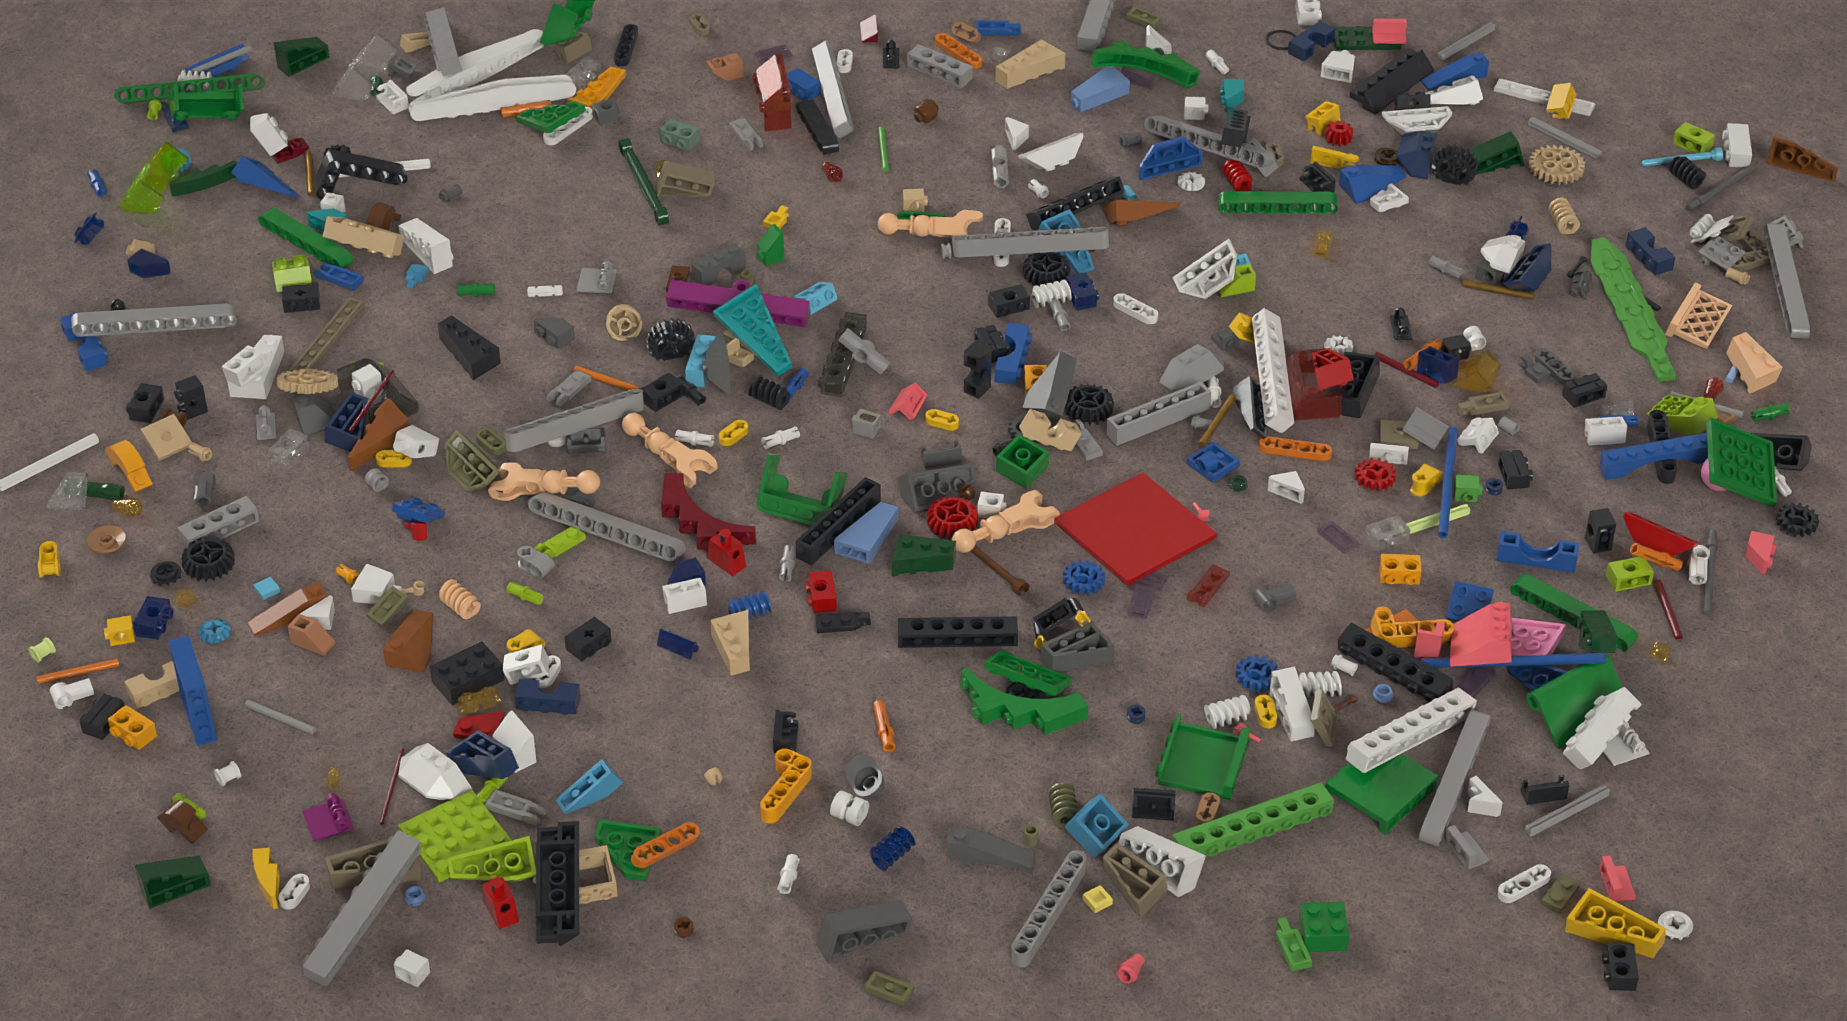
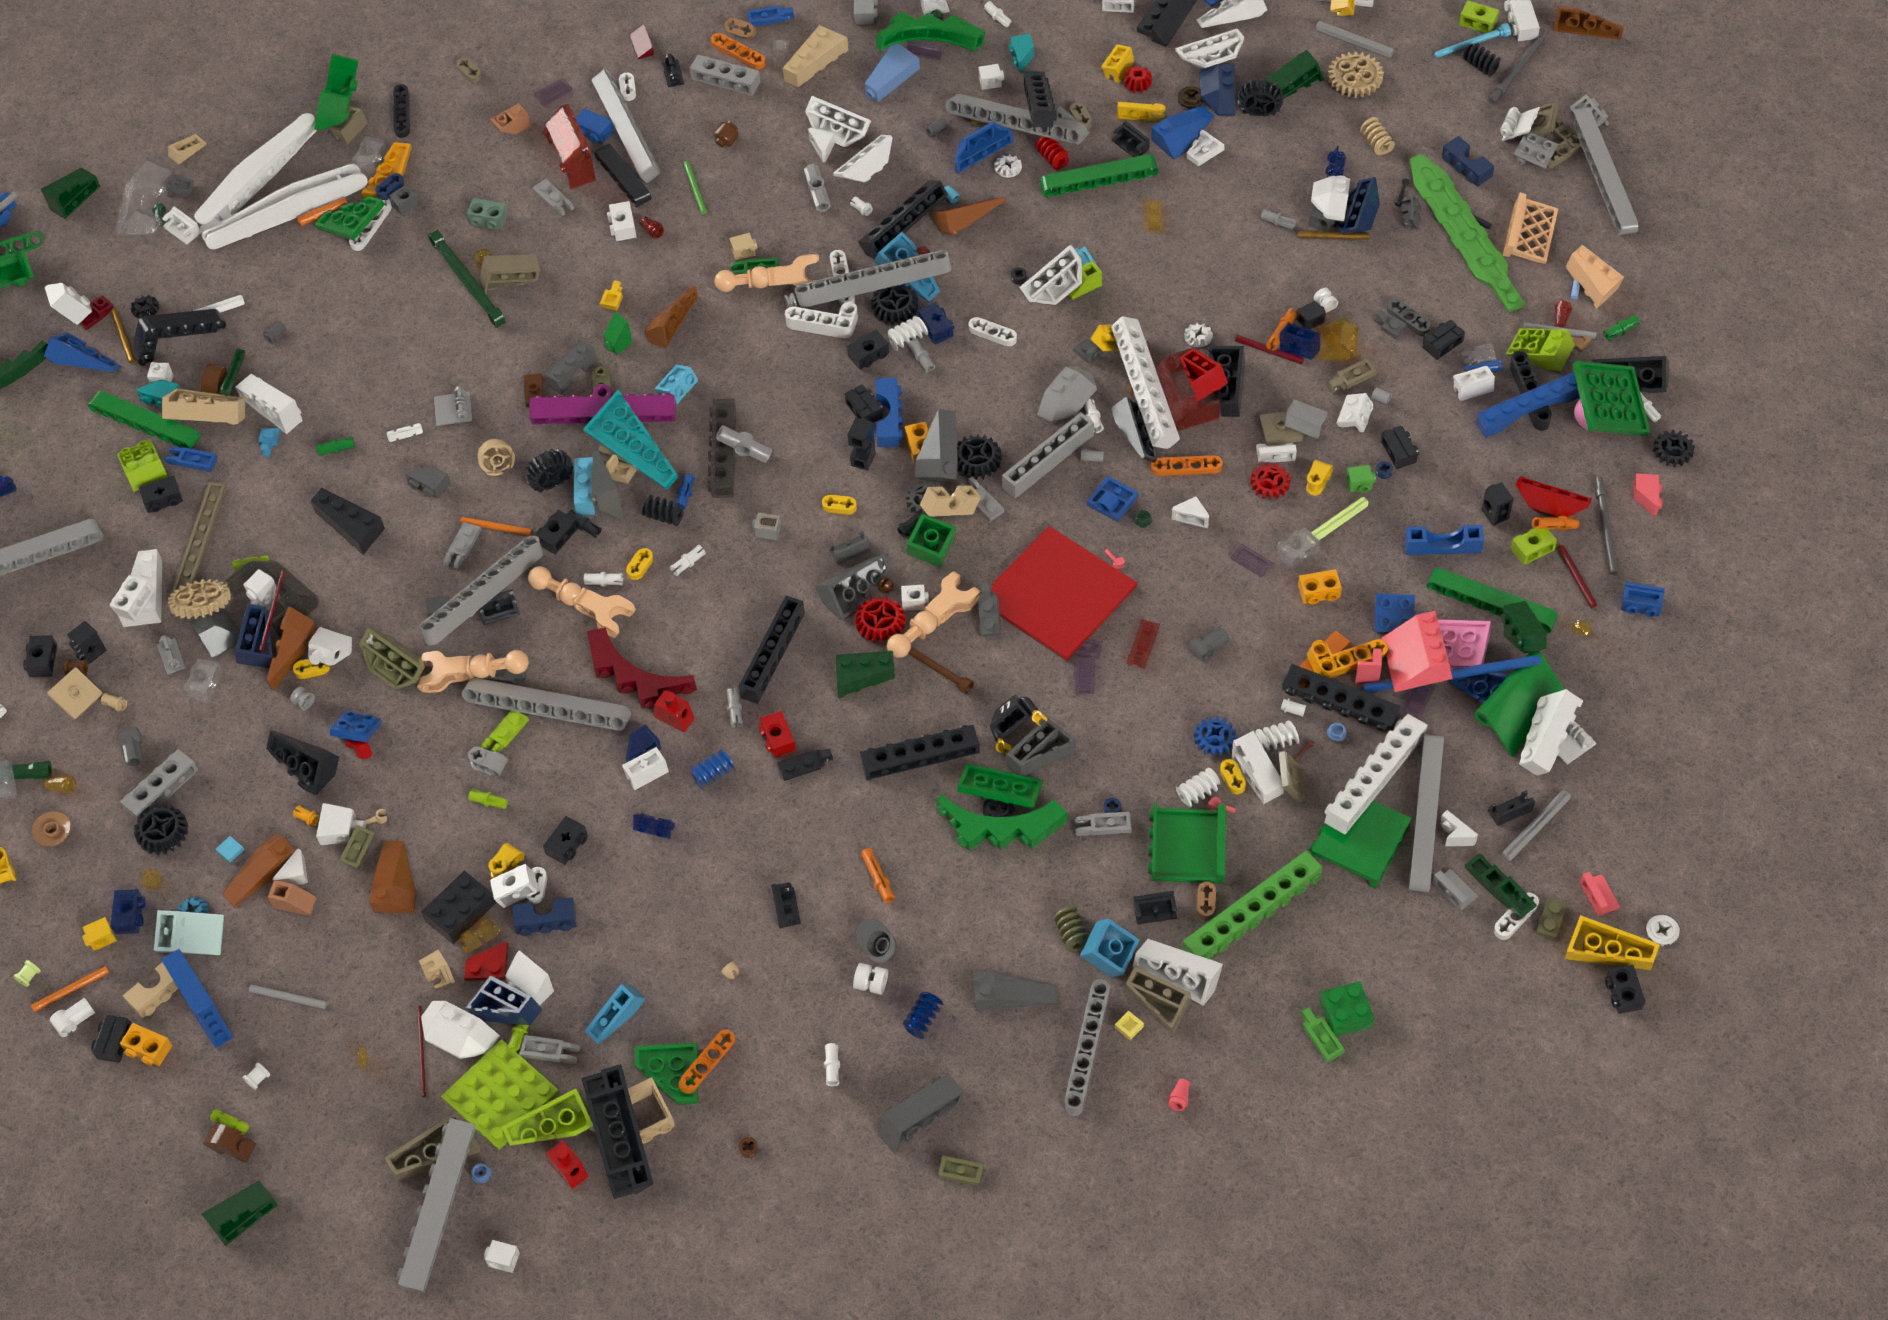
camera: 10 degrees left, 15 degrees up
light orange arch [105,440,153,493] -> none
black gear [150,561,182,586] -> none
yellow slope [252,848,280,909] -> none
white beam [279,874,310,910] -> none
magenta hinge [302,793,354,841] -> none
light grey brick [424,7,462,76] -> none
light nougat piece [439,579,481,620] -> none
olive plate [476,428,506,455] -> none
tan wedge [710,610,750,676] -> none
green windscreen [756,454,848,525] -> none
light orange beam [760,749,812,824] -> none
medium blue slope [834,502,898,564] -> none
coral panel [888,382,928,420] -> none
olive hinge [1023,824,1039,847] -> none
blue gear [1063,560,1105,596] -> none
pearl gold bar [1198,394,1236,447] -> none
black hinge [1390,307,1412,340] -> none
black brick [1394,91,1431,111] -> none
blue piece [1438,427,1458,539] -> none
white piece [1687,545,1710,585] -> none
tan pin [1726,267,1750,285] -> none
none -> light aqua slope [154,910,224,955]
none -> dark green axle [220,348,245,396]
none -> black wedge [266,730,339,795]
none -> dark blue beam [375,173,405,201]
none -> tan hinge [419,950,455,989]
none -> white brick [607,201,637,241]
none -> dark orange wedge [645,285,698,348]
none -> white beam [785,302,858,338]
none -> white wedge [805,96,871,147]
none -> dark grey hinge [978,583,1001,637]
none -> black bush [1011,267,1027,284]
none -> light grey hinge [1074,812,1132,836]
none -> dark green slope [1465,853,1537,918]
none -> blue hinge [1621,582,1665,617]

